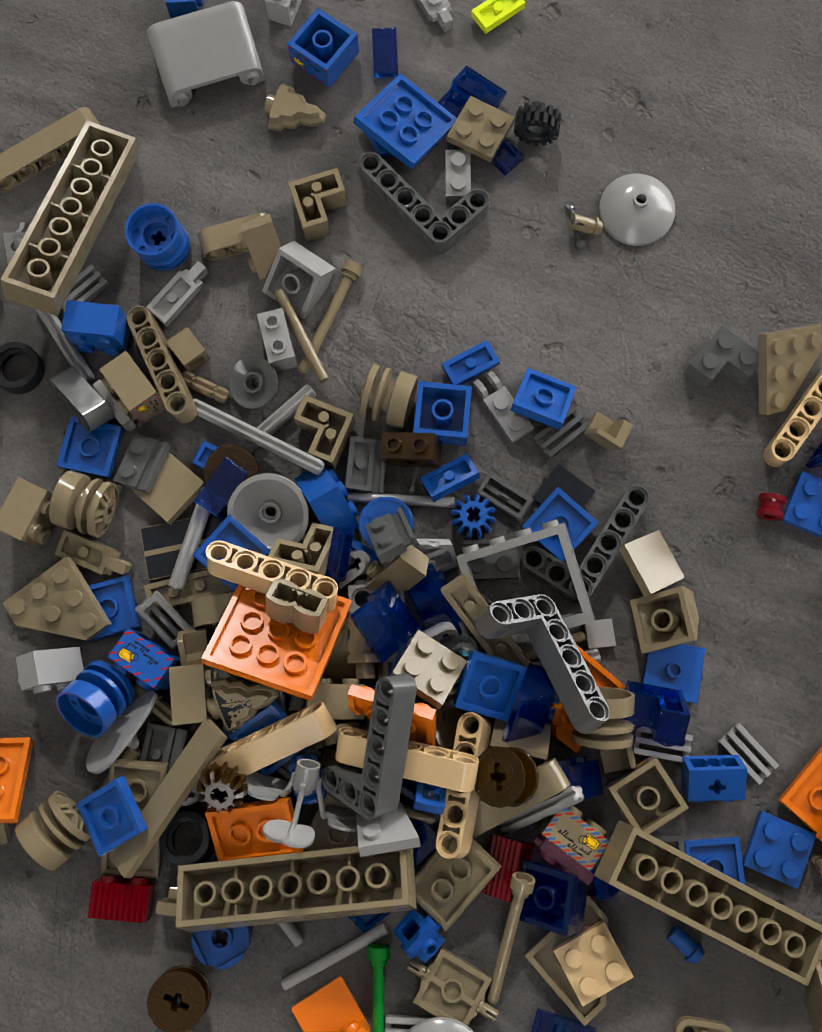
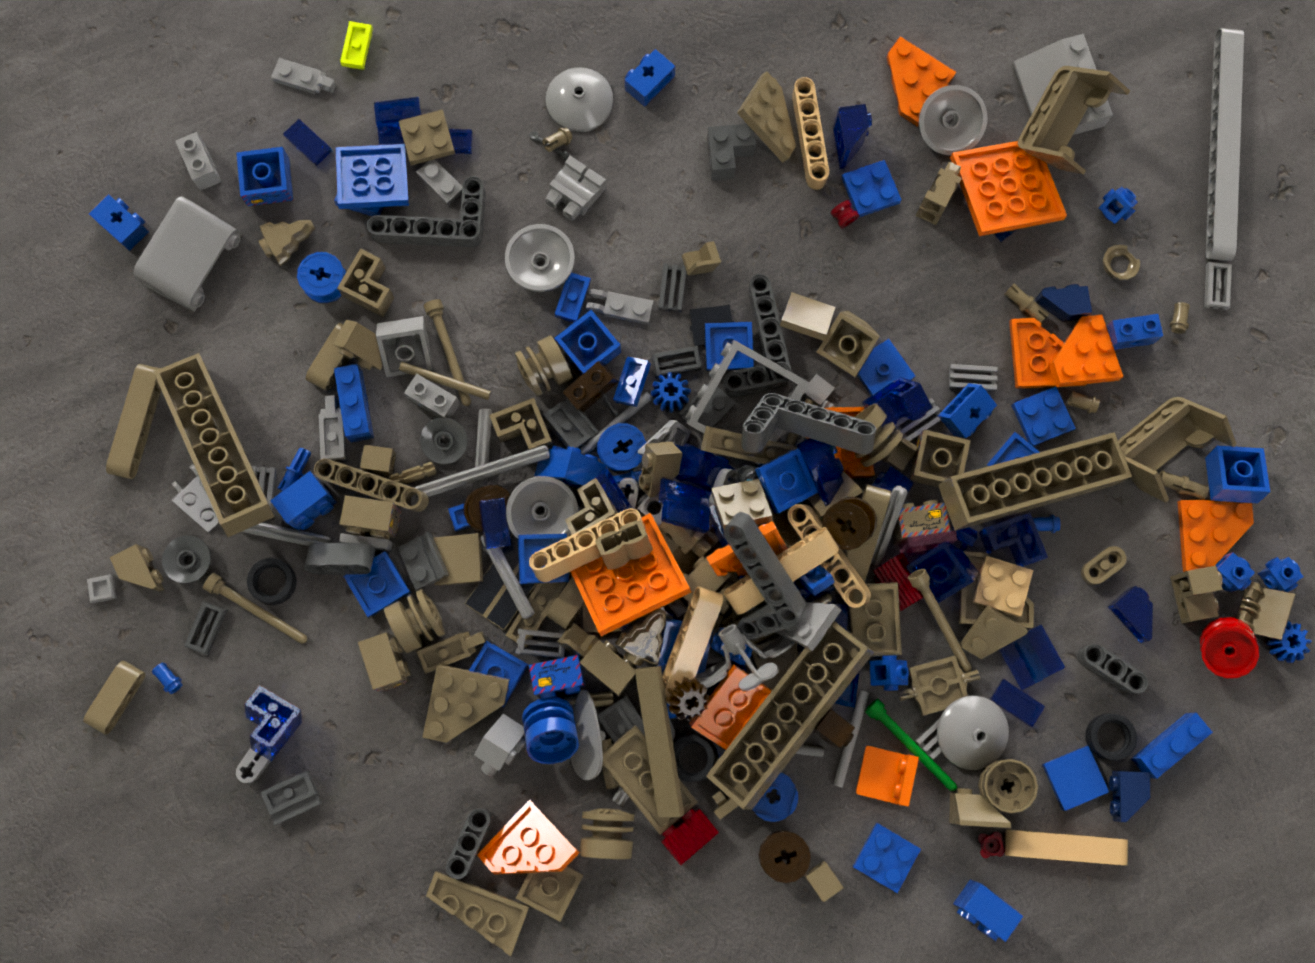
camera: 50 degrees left, 0 degrees up
blue plate [76,776,148,857] -> none
blue wheel [125,203,191,271] -> none
dark grey plate [365,507,419,564] -> none
blue plate [510,368,576,430] -> none
black tyre [514,102,561,146] -> none
none -> blue axle [277,448,311,491]
none -> blue piece [297,252,346,303]
none -> blue brick [334,364,374,443]
none -> light grey dish [505,224,575,292]
none -> light grey hips [545,156,606,221]
none -> blue brick [625,49,675,107]
none -> dark brown brick [813,709,855,748]
none -> dark tan wing [960,605,1028,659]
none -> clear blue brick [979,512,1048,567]

